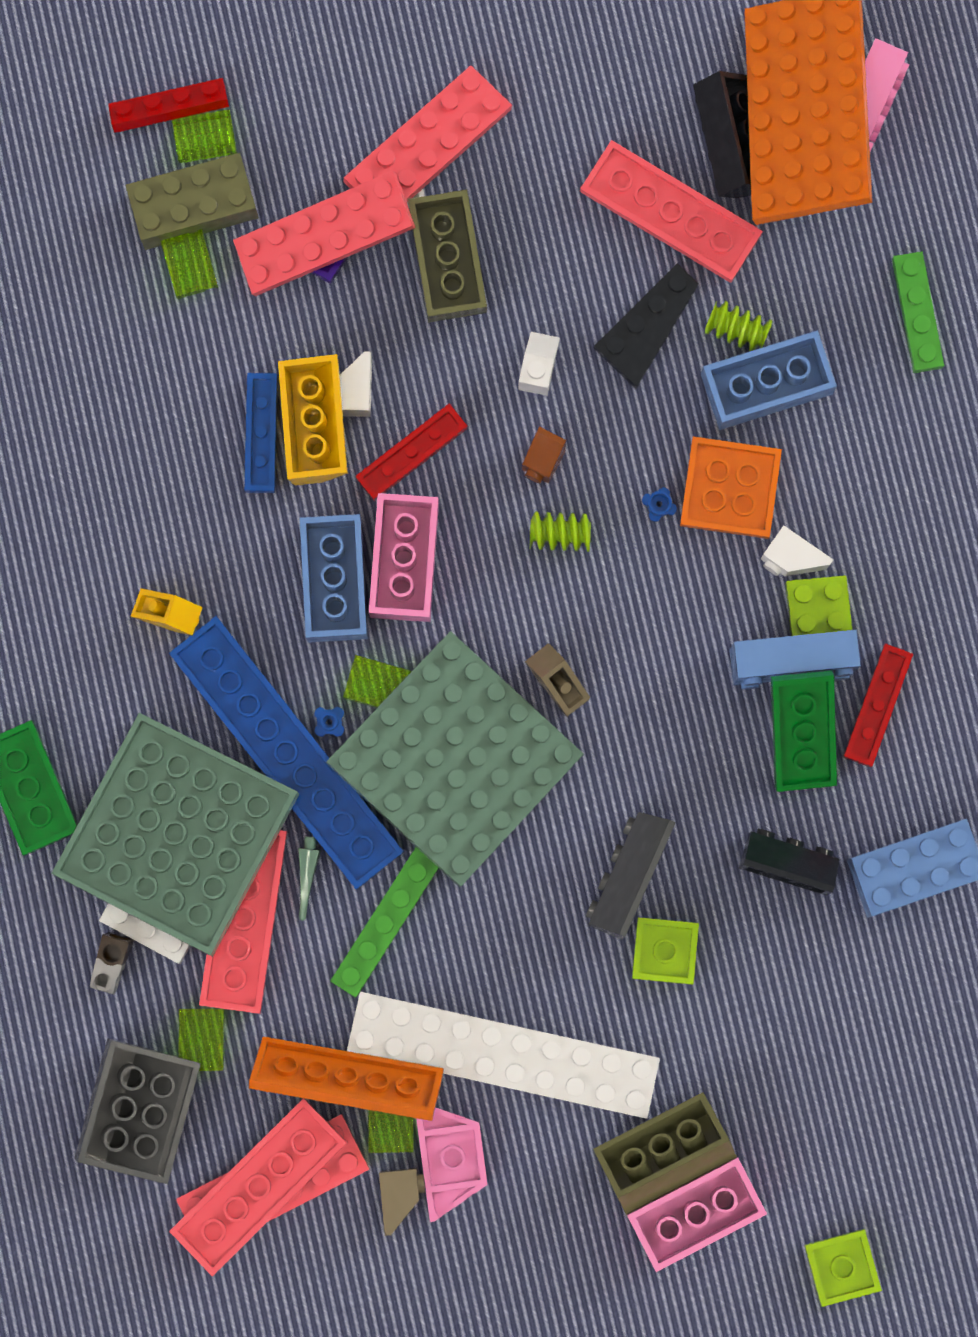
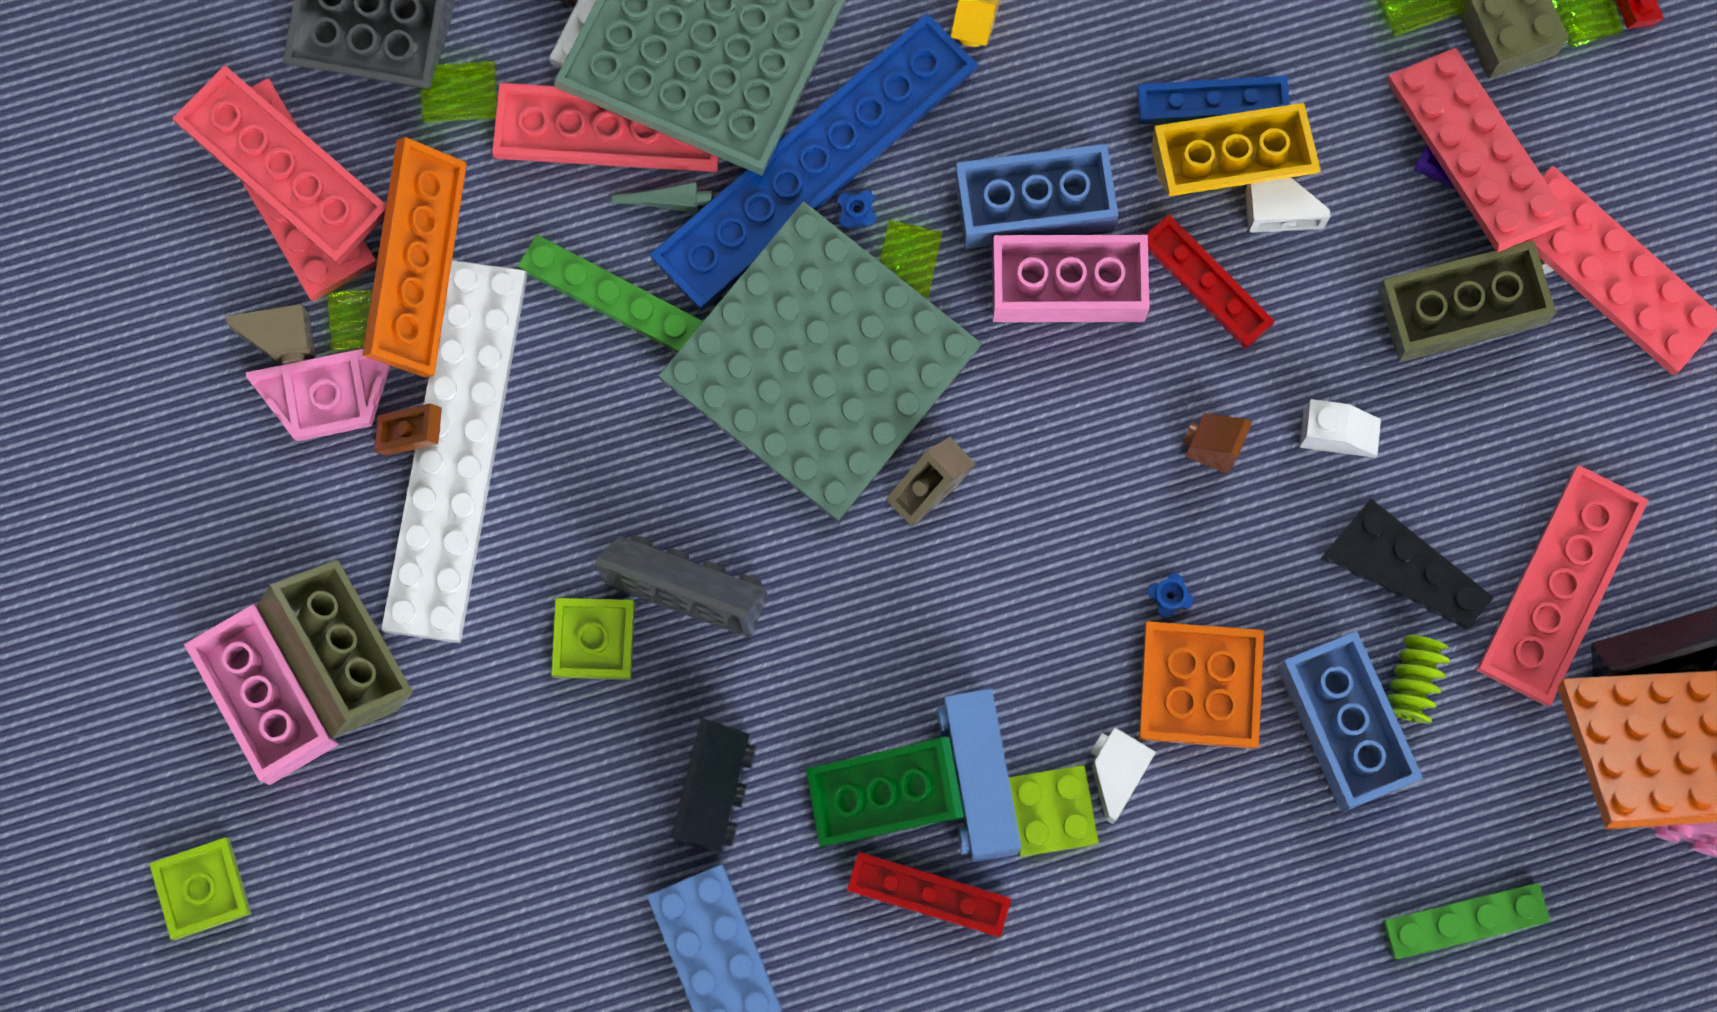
camera: 85 degrees right, 5 degrees down
lime piece [529,511,591,552] -> none
none -> dark orange plate [374,403,442,456]

